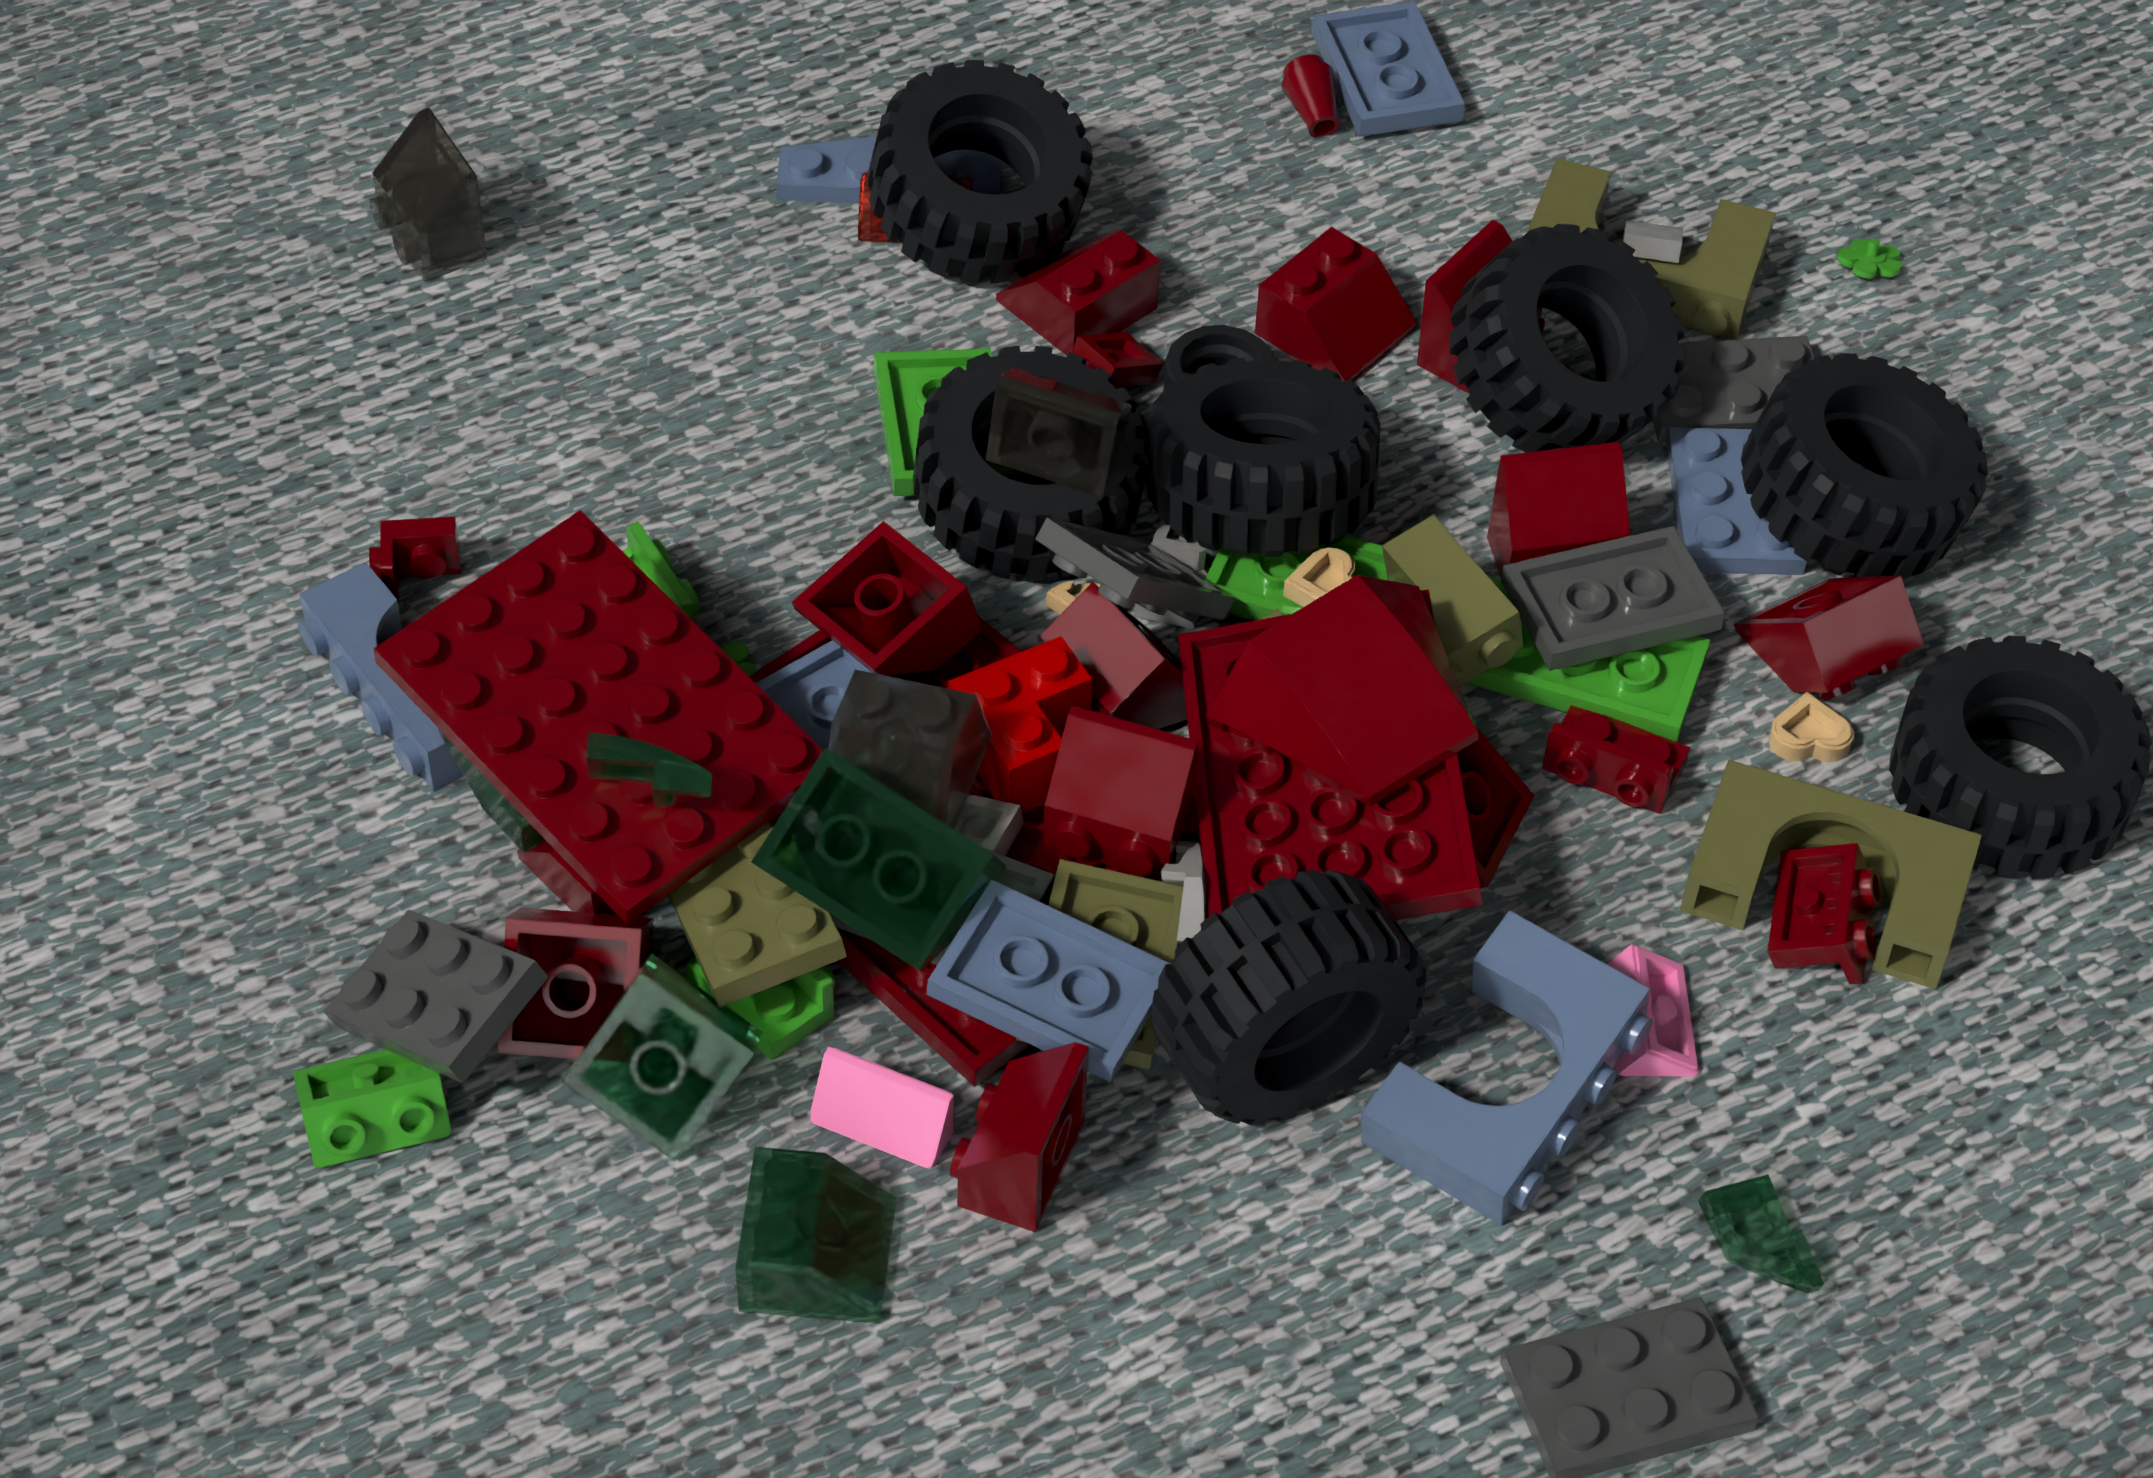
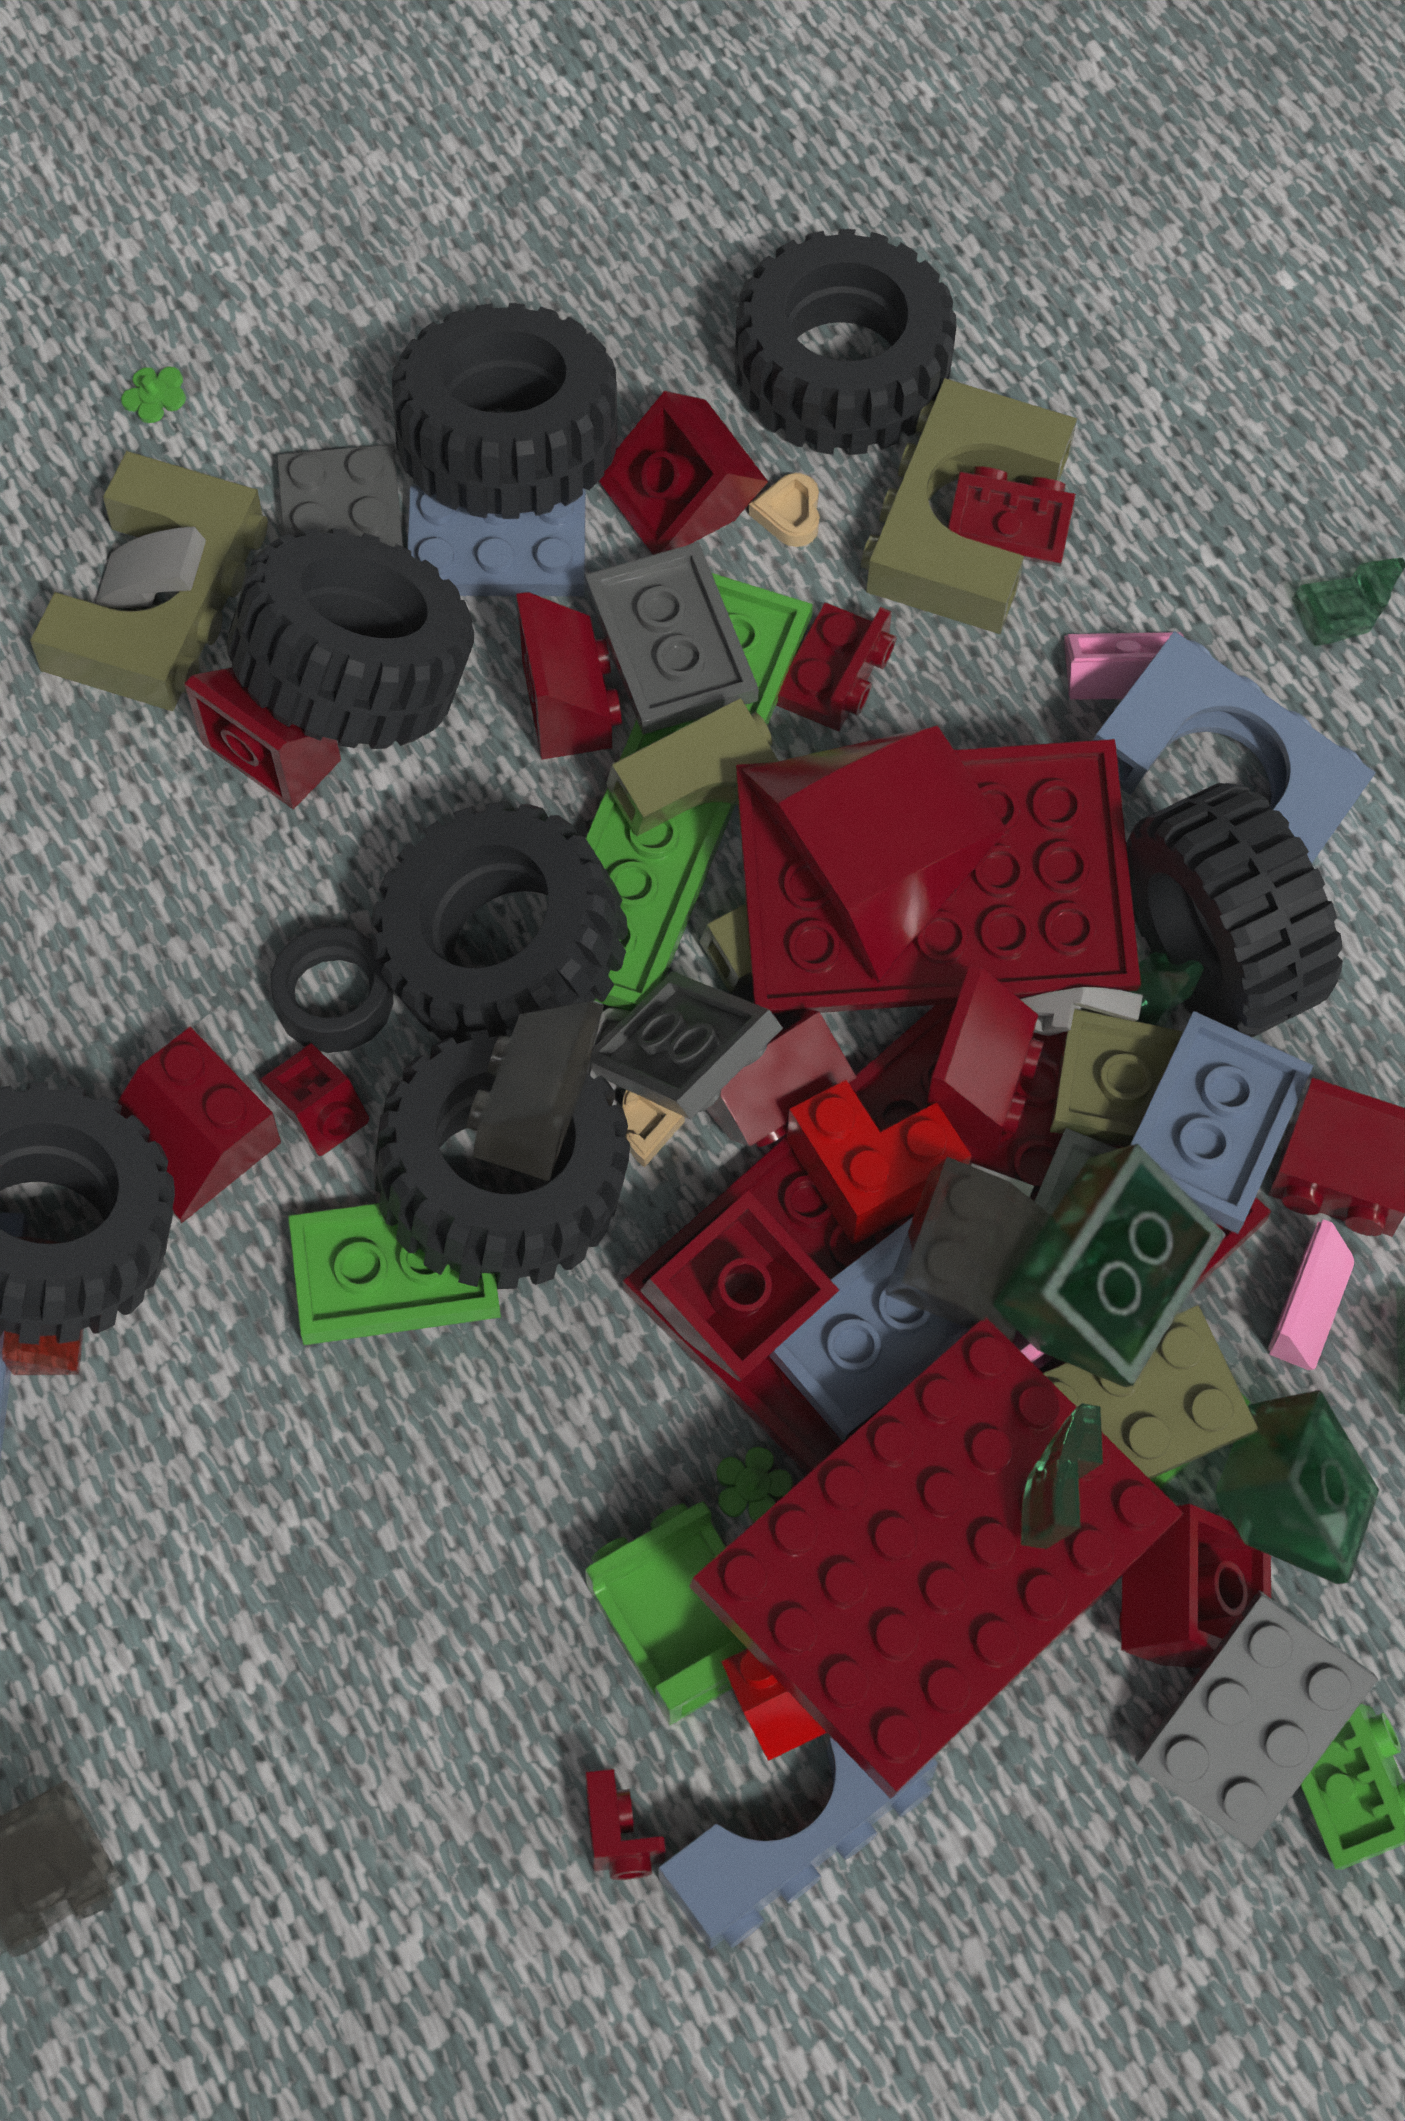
camera: 90 degrees left, 15 degrees up
dark red slope [1255,227,1416,382] -> none
tan tile [1283,547,1355,607] -> none

